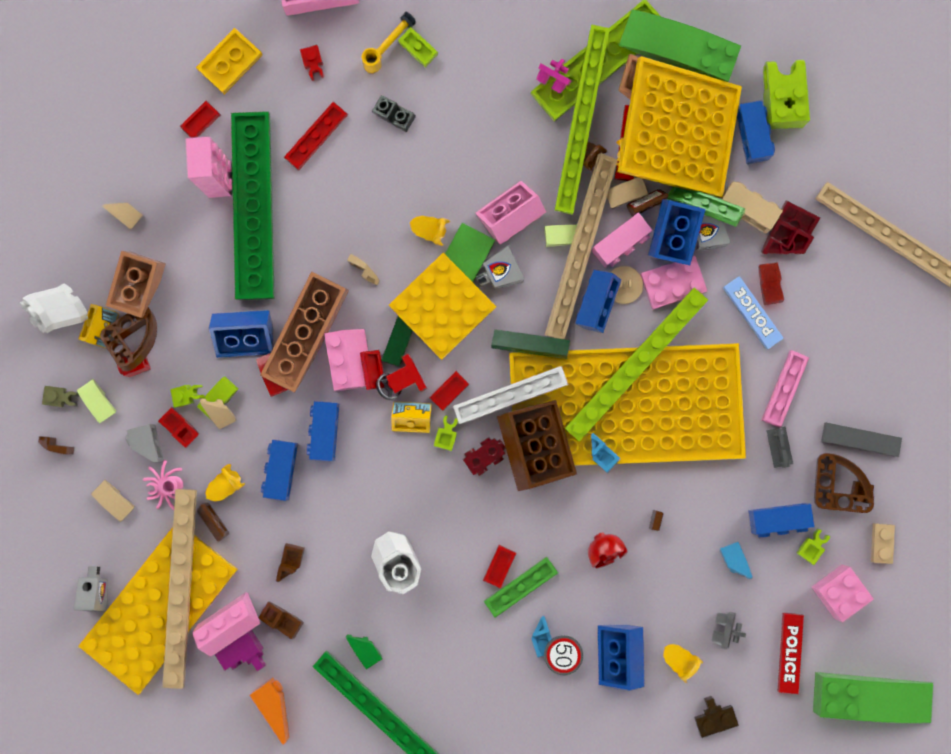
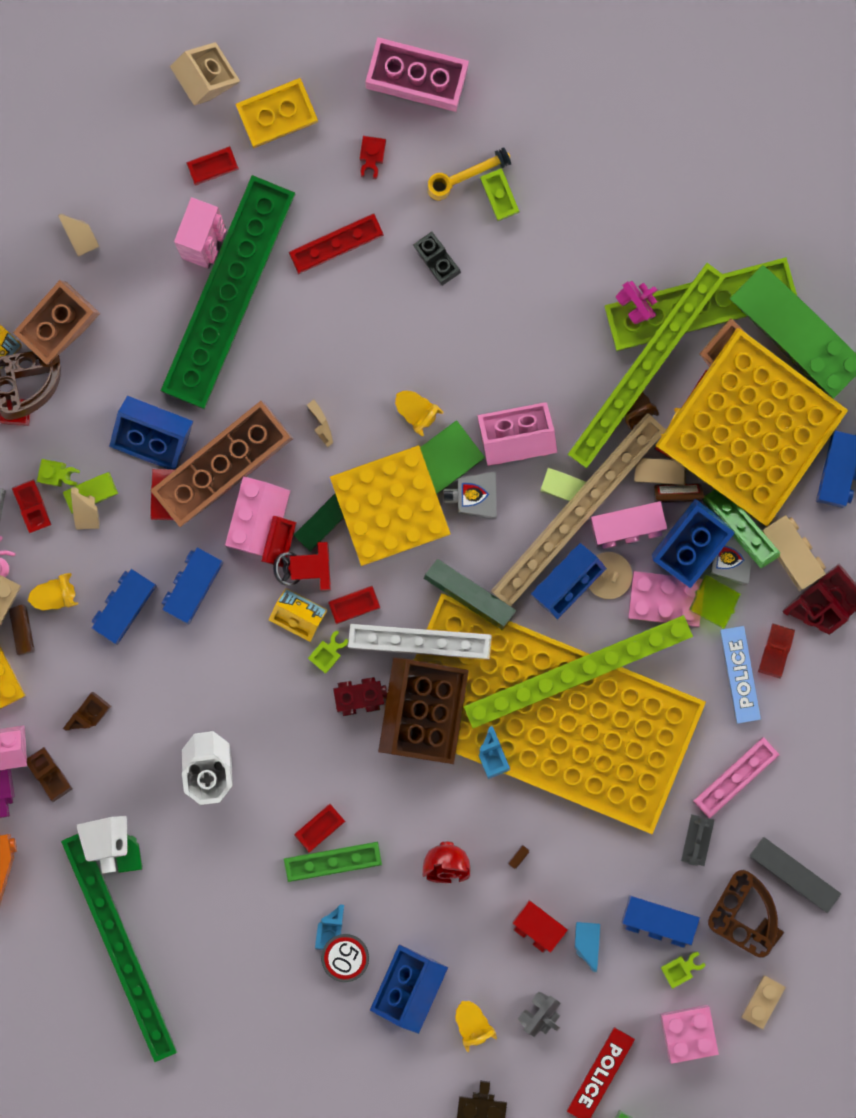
camera: 25 degrees right, 0 degrees up
none -> white torso [77,816,127,874]
none -> tan slope [170,42,240,106]
none -> red brick [512,900,568,953]
none -> clear neon green piece [689,575,741,629]

